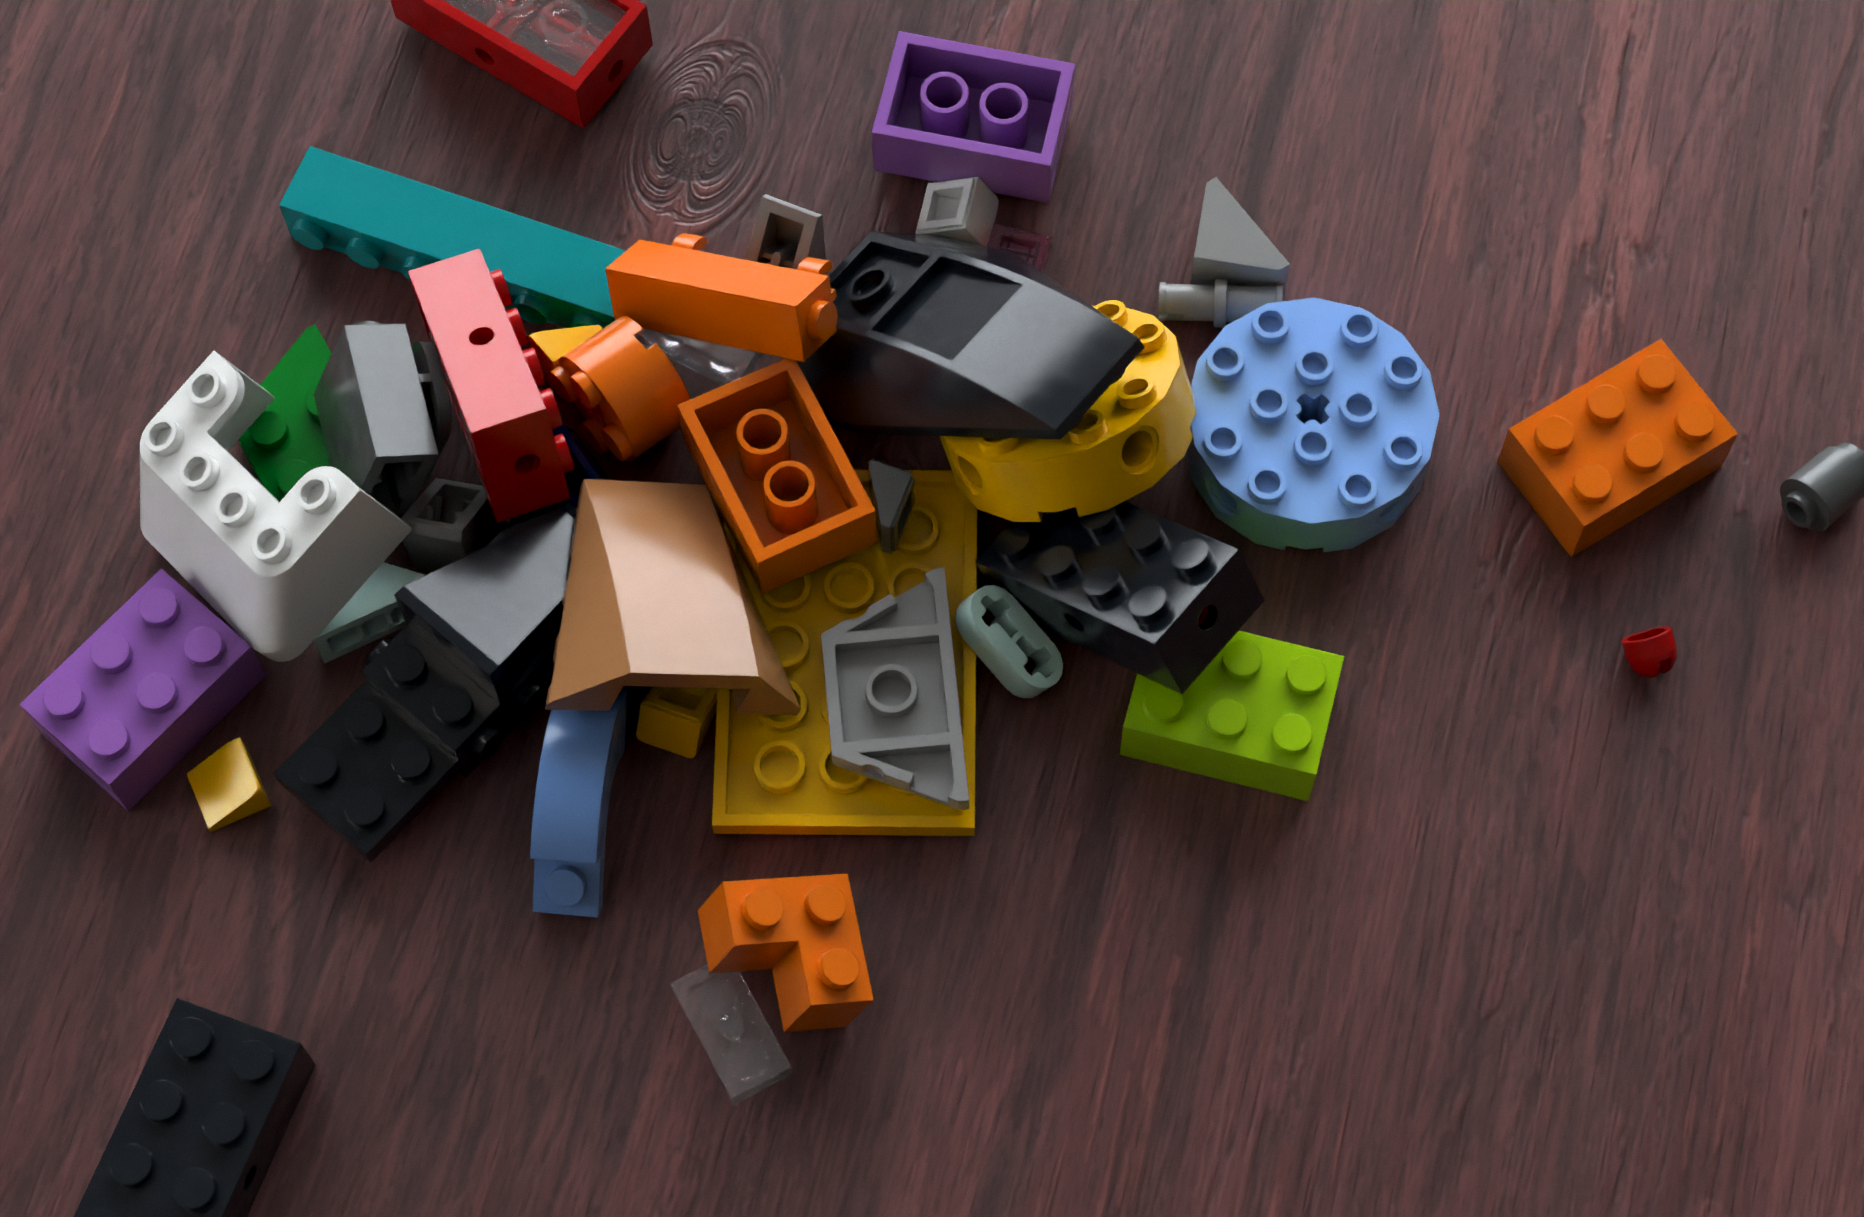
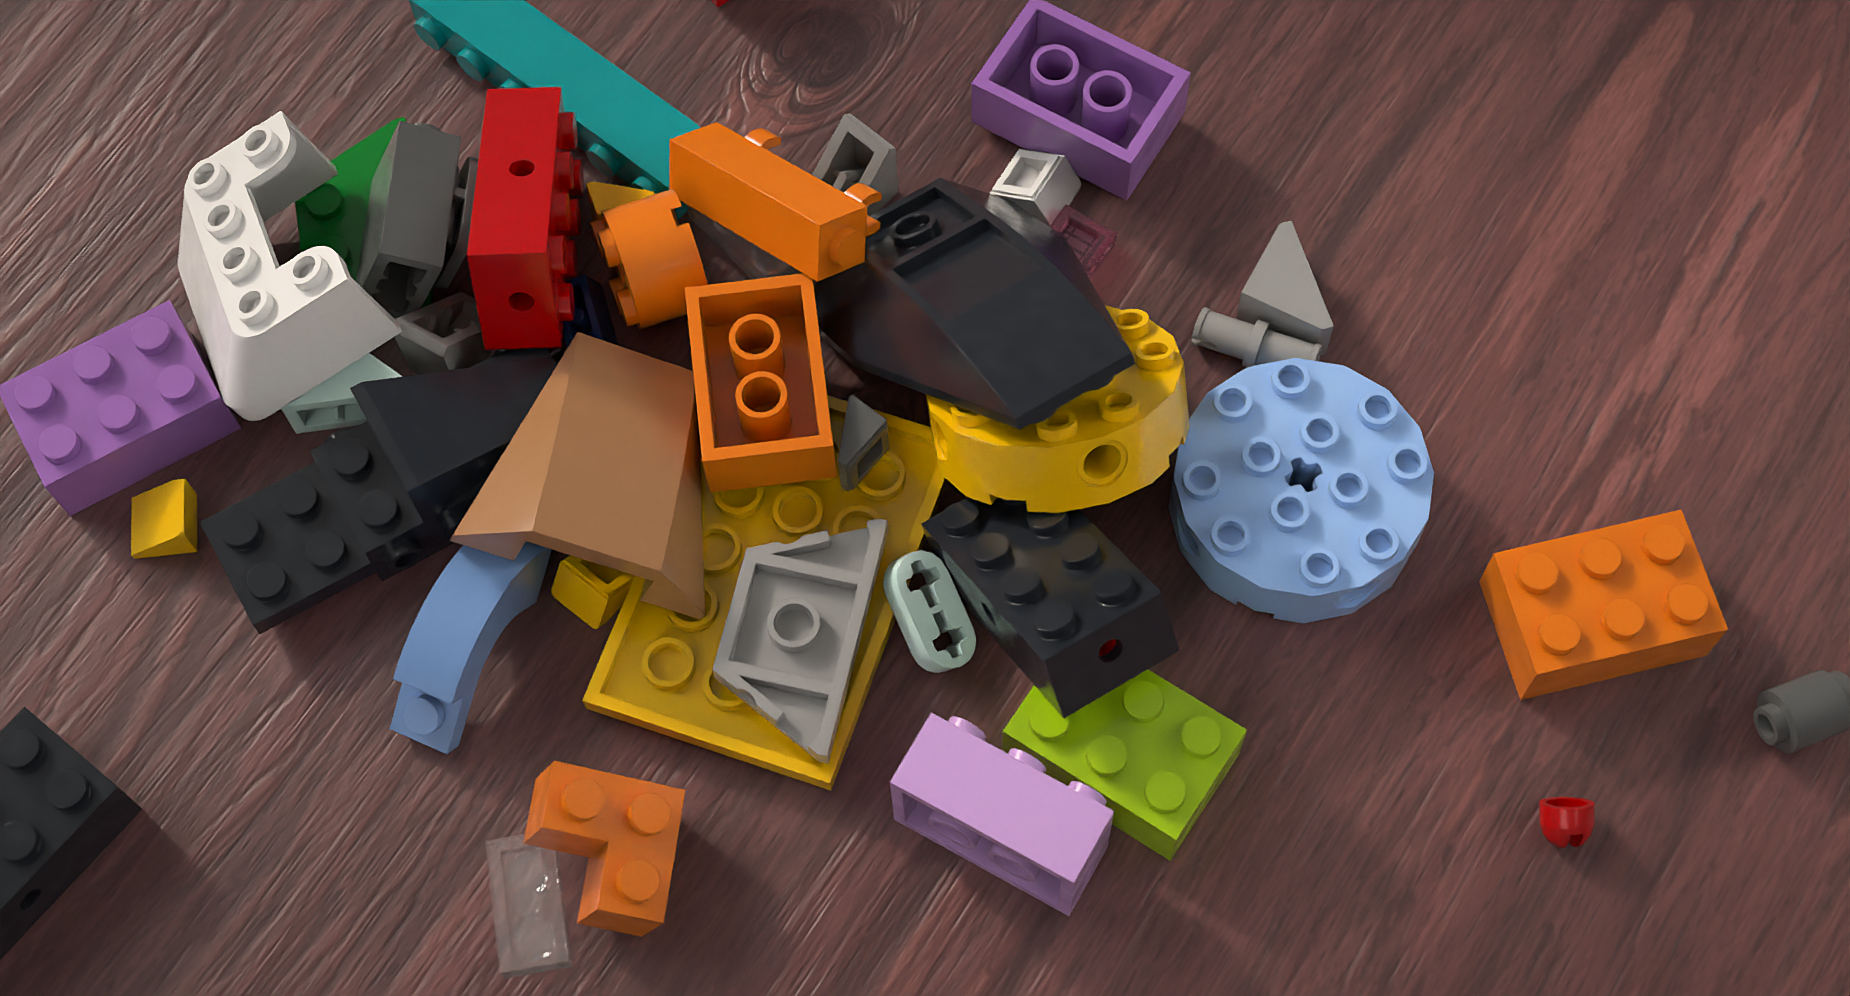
camera: 20 degrees right, 0 degrees up
none -> lavender brick [890,713,1114,916]

